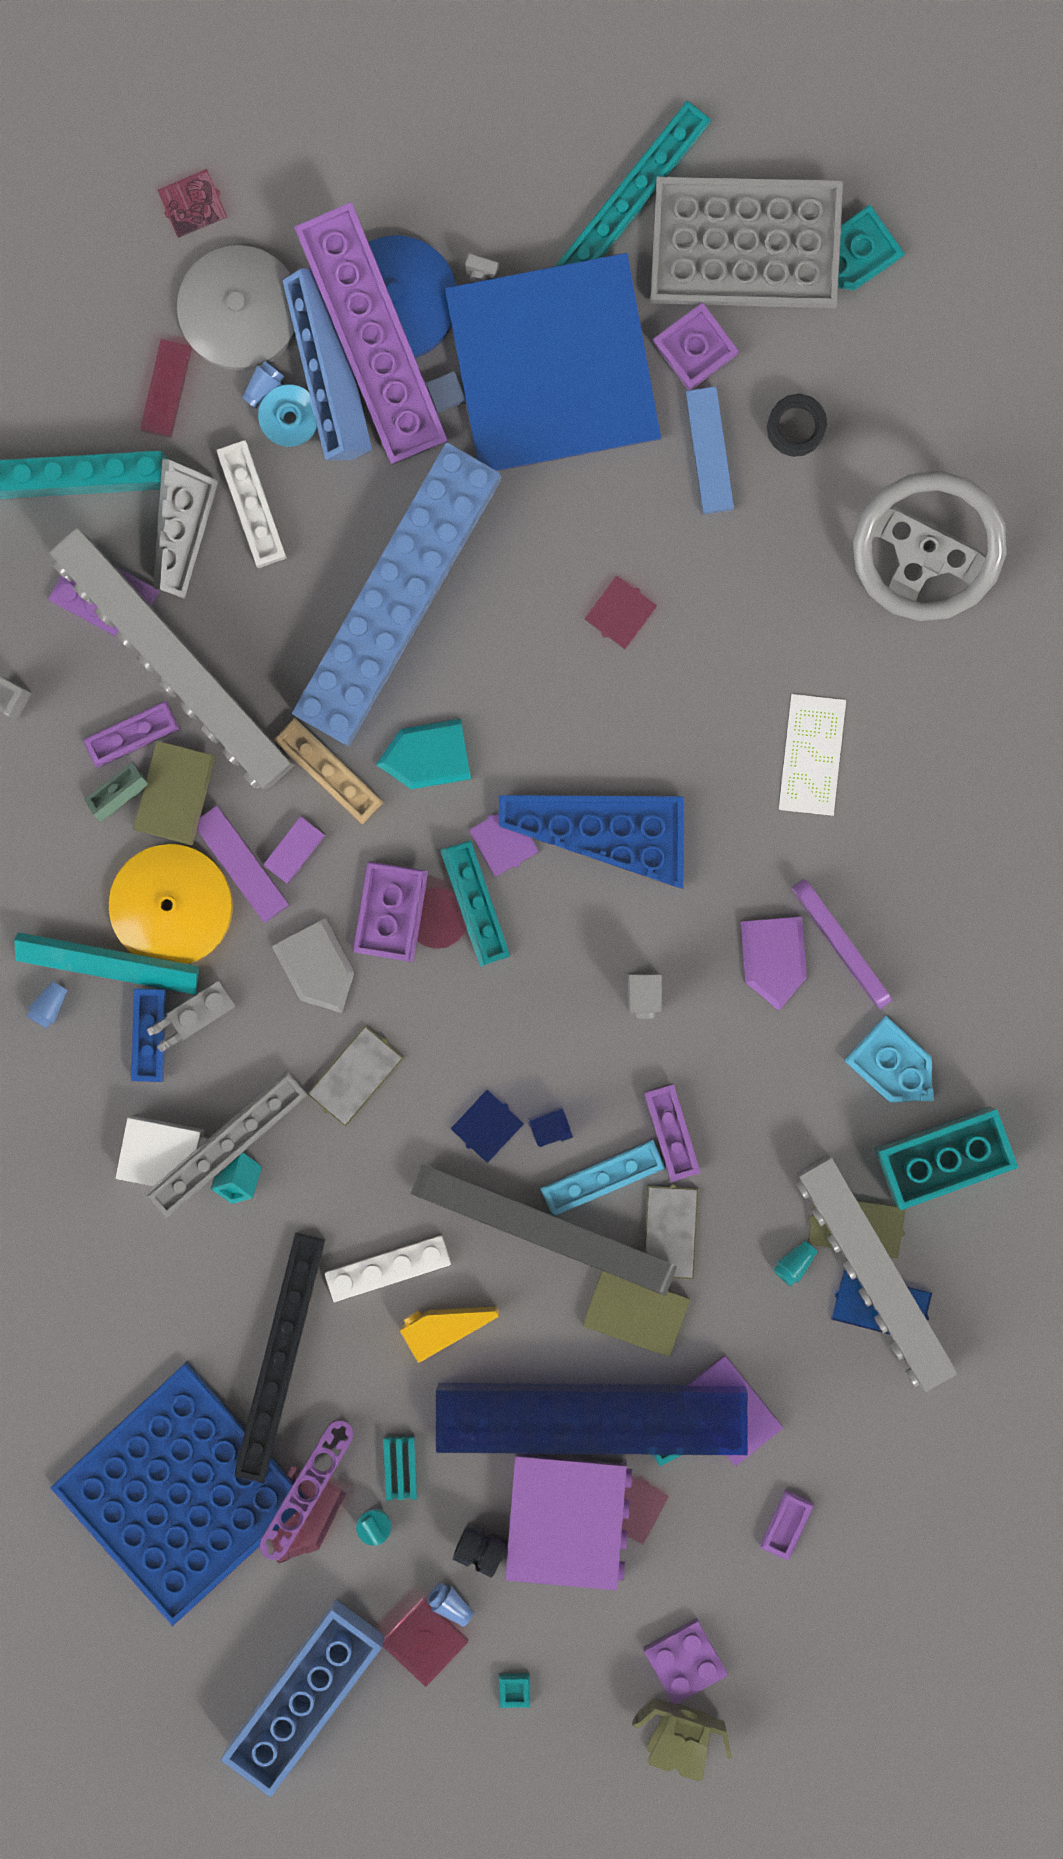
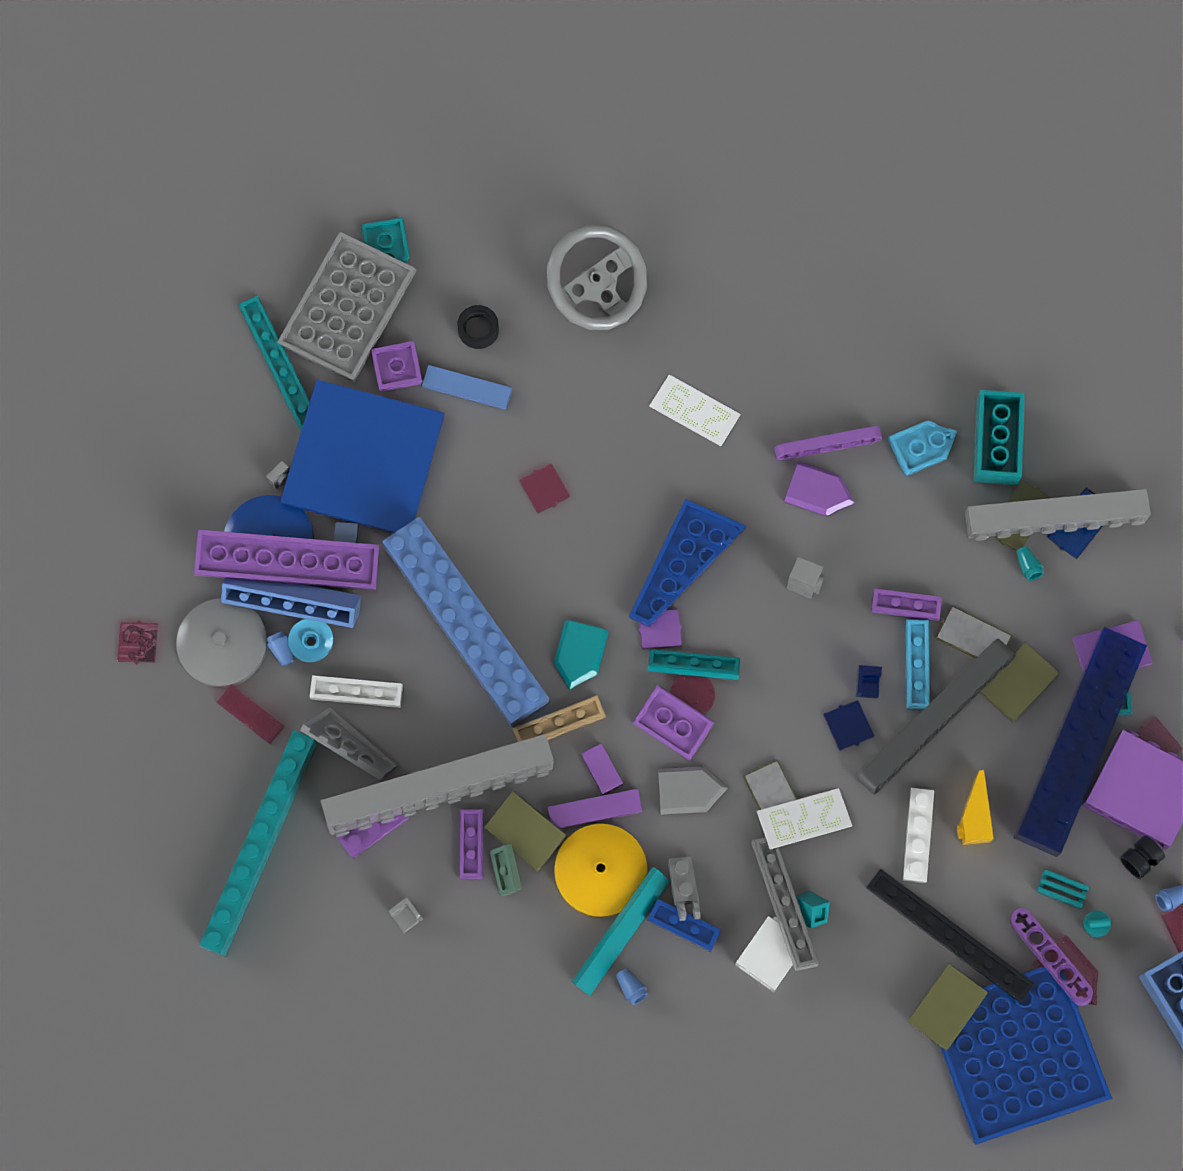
camera: 55 degrees left, 15 degrees down
none -> white sticker [757,788,852,849]
none -> olive tile [907,964,988,1051]

